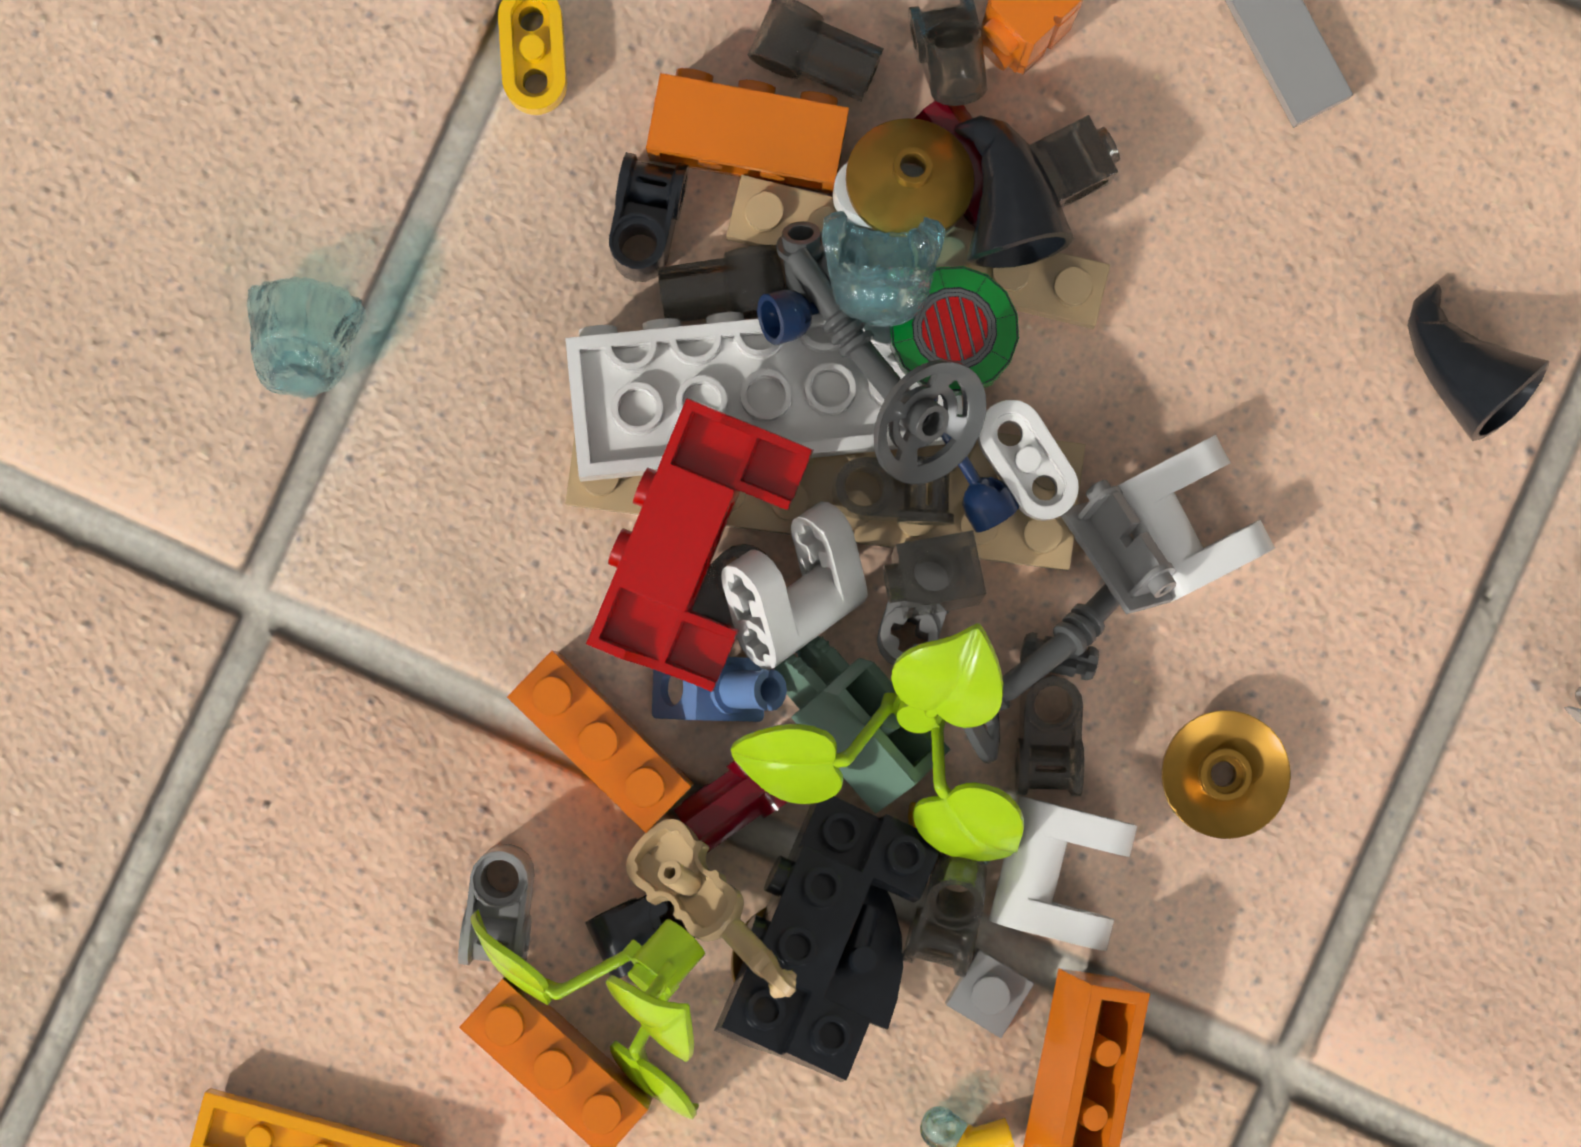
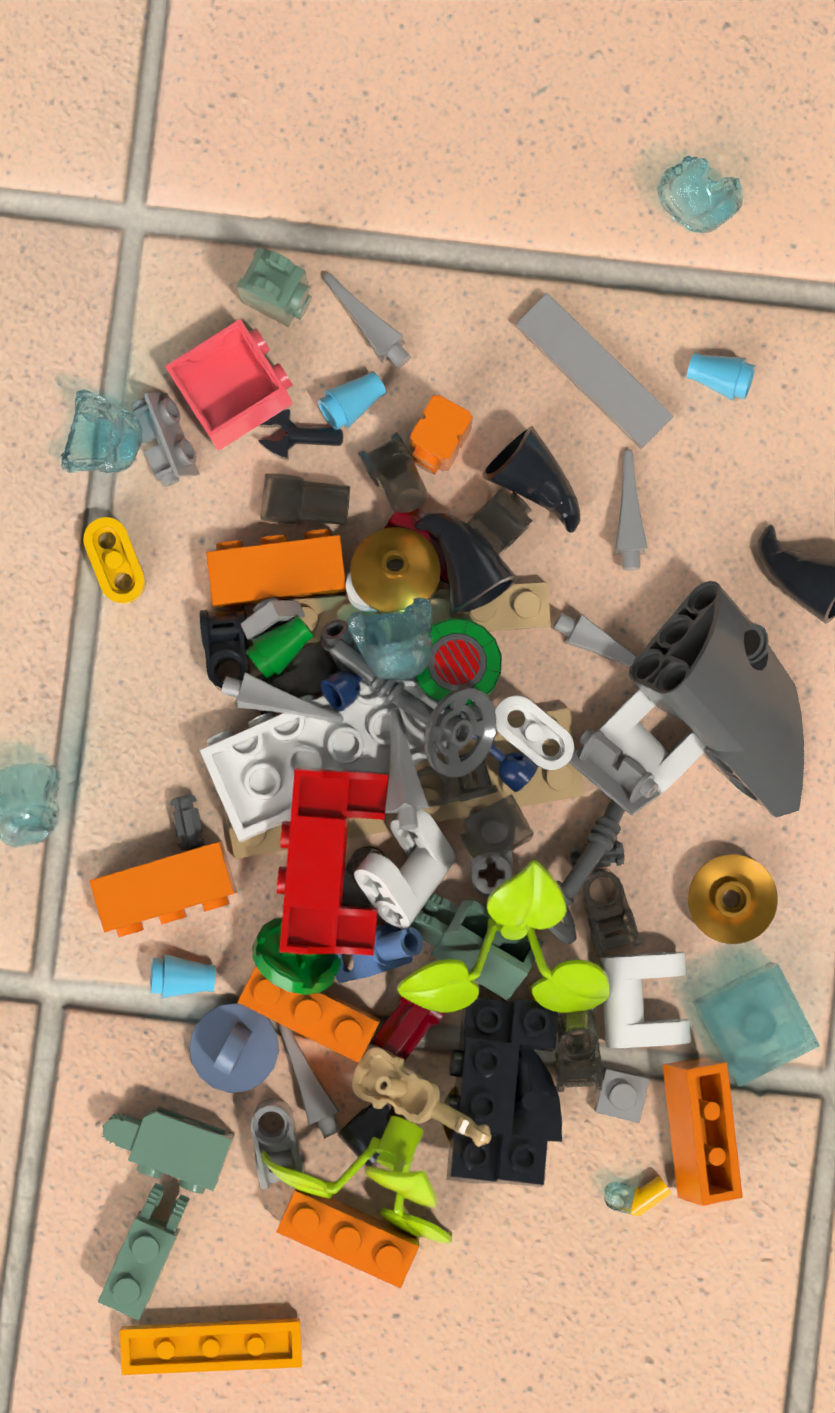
camera: 15 degrees left, 0 degrees up
none -> orange brick [89,841,237,938]
none -> sand green hinge [98,1183,190,1321]
none -> sand green hinge [102,1107,235,1194]
none -> medium azure cone [150,954,216,999]
none -> dark grey piece [170,795,205,850]
none -> sand blue tile [189,1002,280,1093]
none -> light grey piece [221,672,344,724]
none -> light grey plate [241,598,305,639]
none -> green cone [246,615,314,678]
none -> green tile [252,918,342,995]
none -> light grey piece [279,1024,340,1138]
none -> light grey piece [385,709,429,830]
none -> black hat [483,426,581,533]
none -> light grey piece [553,612,638,667]
none -> light grey piece [614,449,648,571]
none -> dark grey panel [629,581,804,817]
none -> medium azure cone [687,352,756,401]
none -> clear light blue brick [692,961,820,1087]

